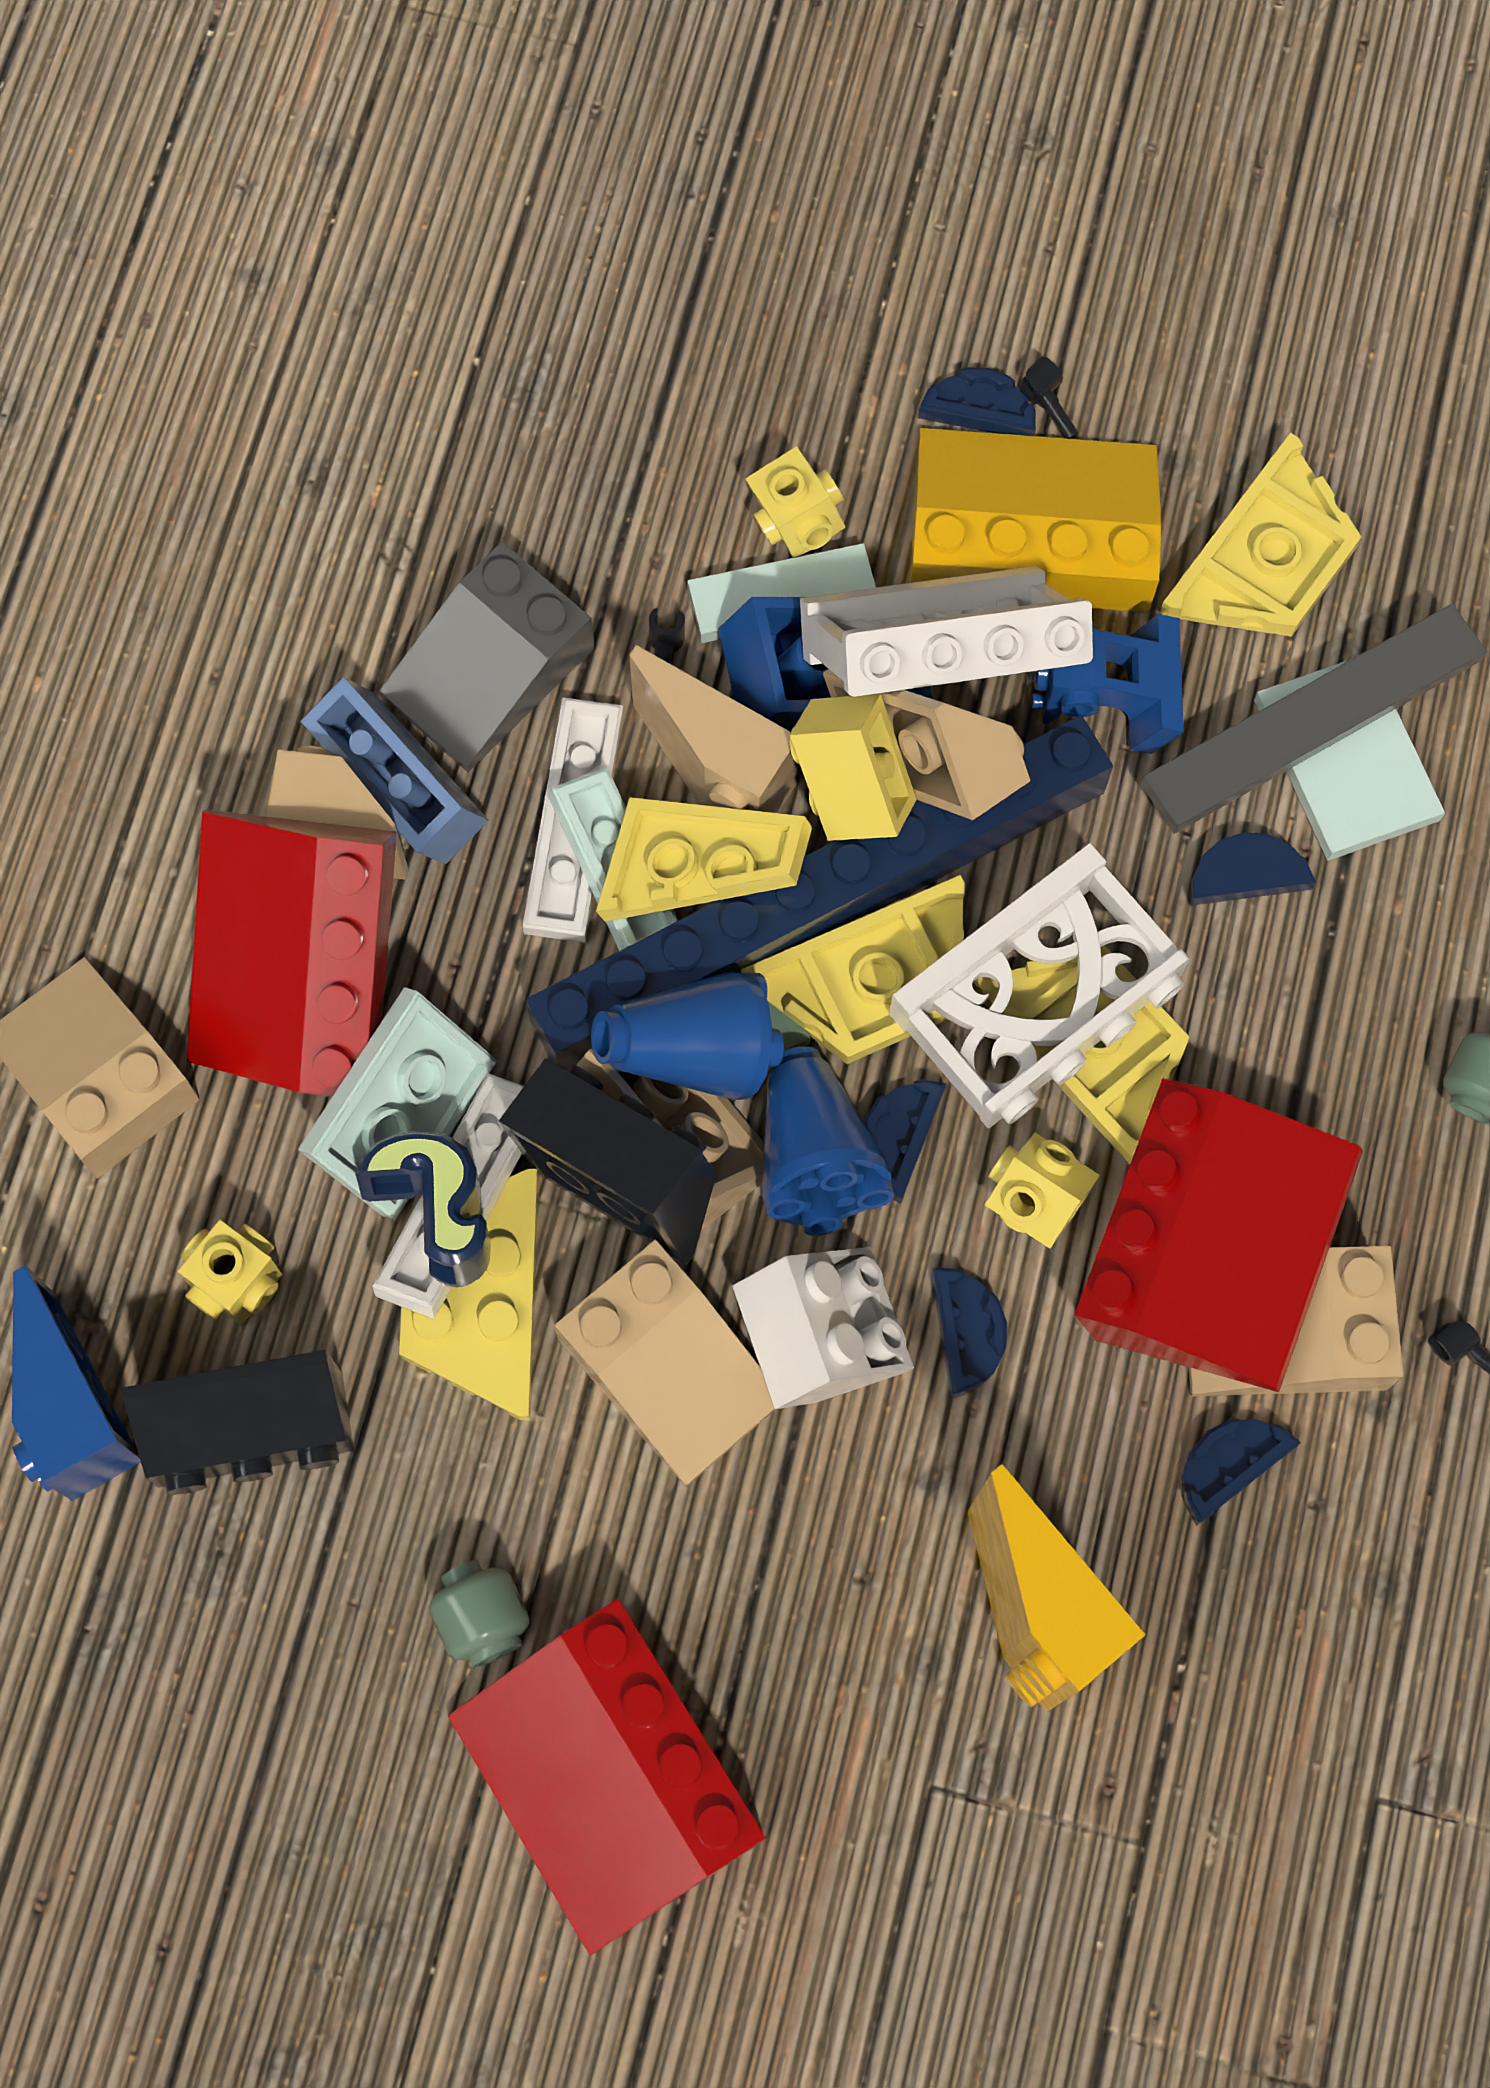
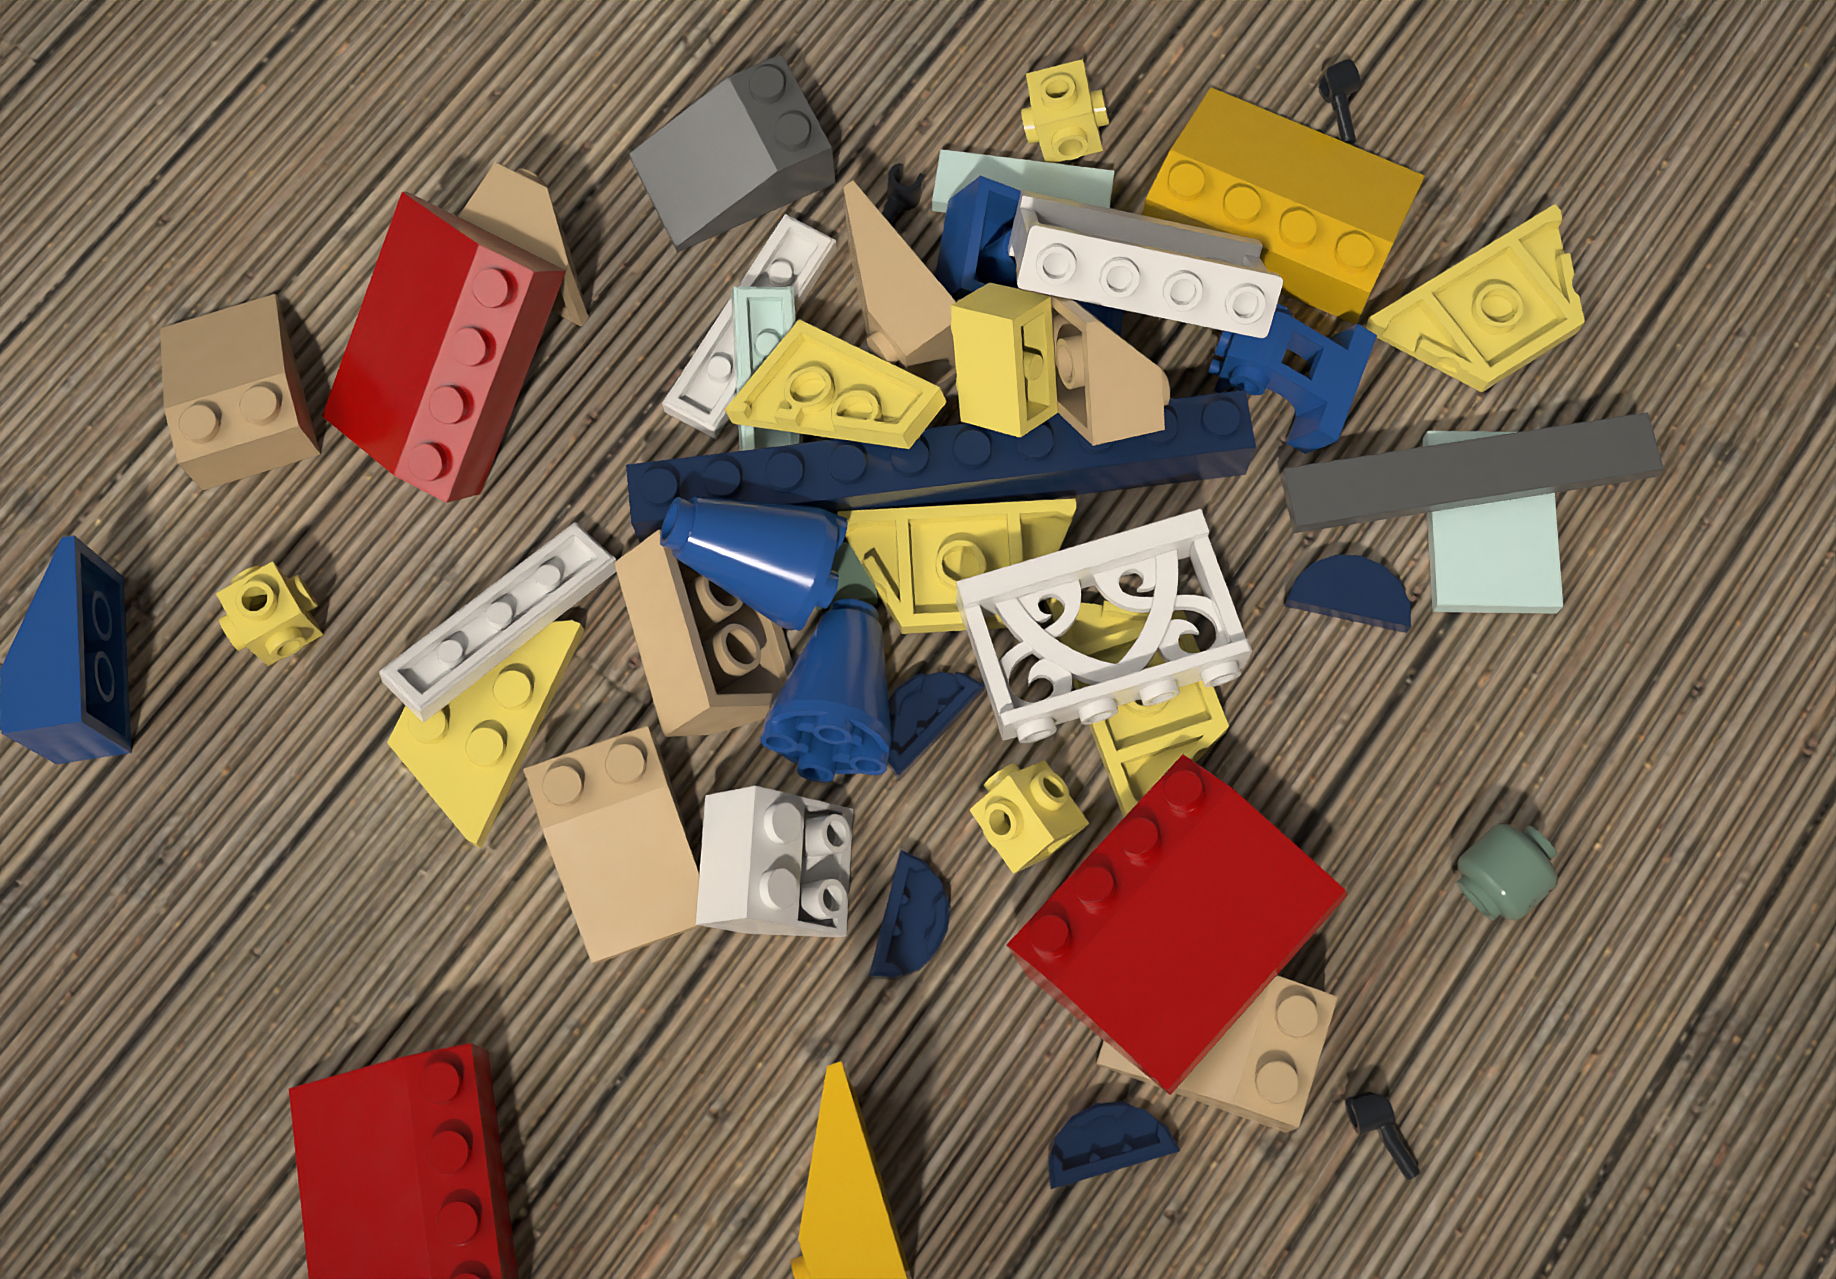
camera: 25 degrees right, 0 degrees up
black slope [122,1350,354,1495] -> none
light aqua tile [298,987,497,1221] -> none
medium blue brick [300,677,489,864] -> none
dark blue animal [356,1131,491,1288] -> none
sand green head [429,1560,529,1668] -> none
black slope [499,1058,716,1265] -> none
dark blue tile [918,367,1036,436] -> none

